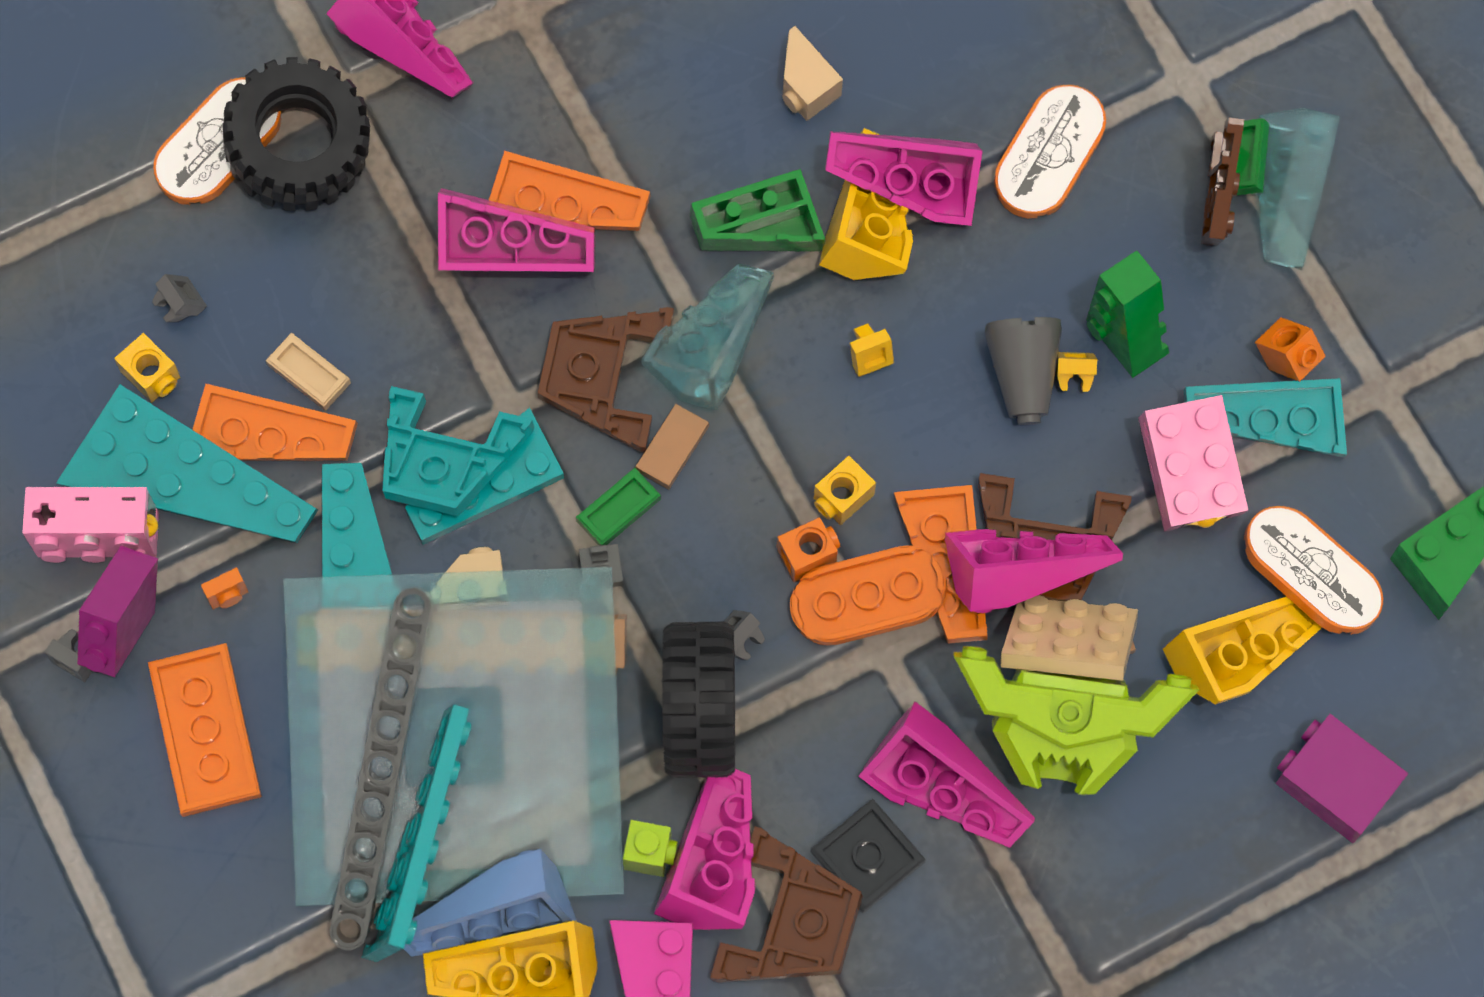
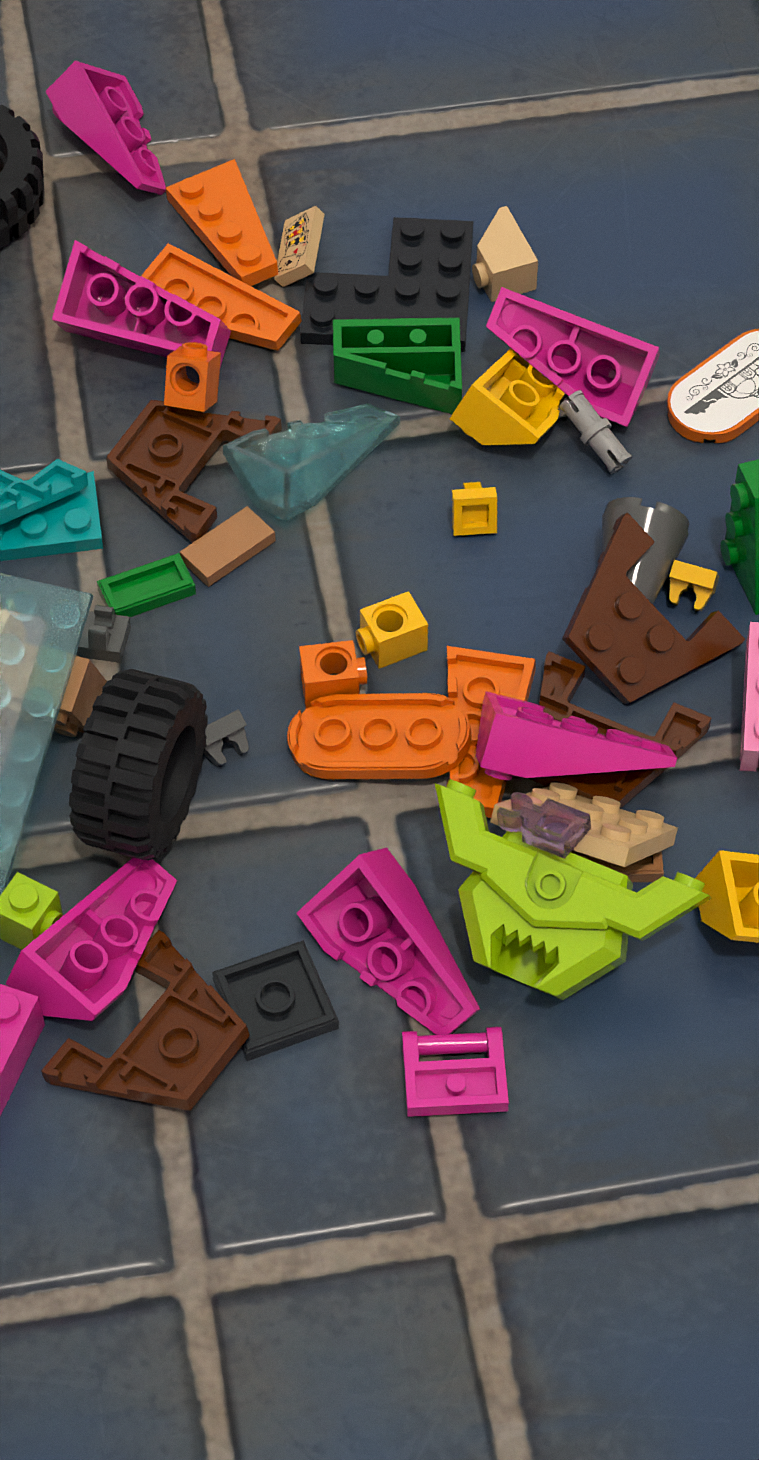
camera: 20 degrees right, 15 degrees down
none -> orange brick [164,342,221,412]
none -> orange wing [165,159,278,286]
none -> tan tile [274,206,325,287]
none -> black plate [300,217,474,352]
none -> dark pink plate [402,1027,509,1117]
none -> plate [497,792,591,859]
none -> light grey pin [559,390,633,474]
none -> reddish brown wing [562,512,746,704]

